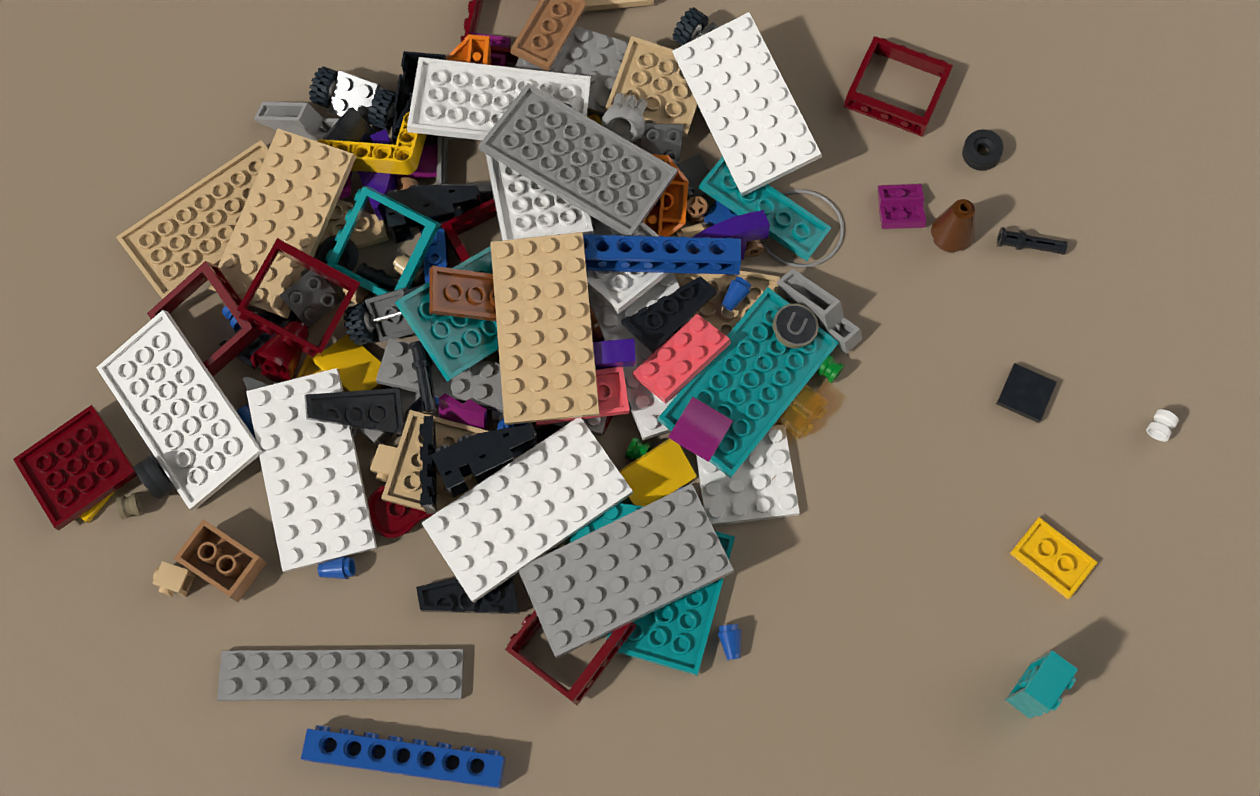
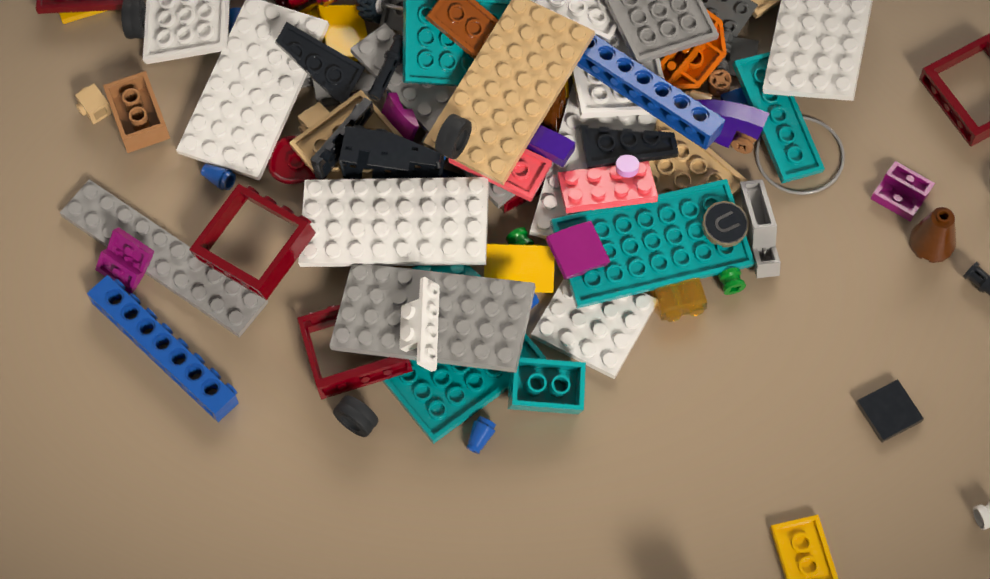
camera: 35 degrees right, 5 degrees down
dark tan wheel [116,492,144,519] -> none
black wing [416,576,520,614] -> none
blue cone [722,277,751,311] -> none
none -> magenta slope [95,227,154,294]
none -> dark red window [189,183,316,300]
none -> black tyre [333,395,379,437]
none -> white bracket [399,277,440,372]
none -> black tyre [435,114,472,159]
none -> teal brick [508,357,586,414]
none -> tile [616,155,639,178]

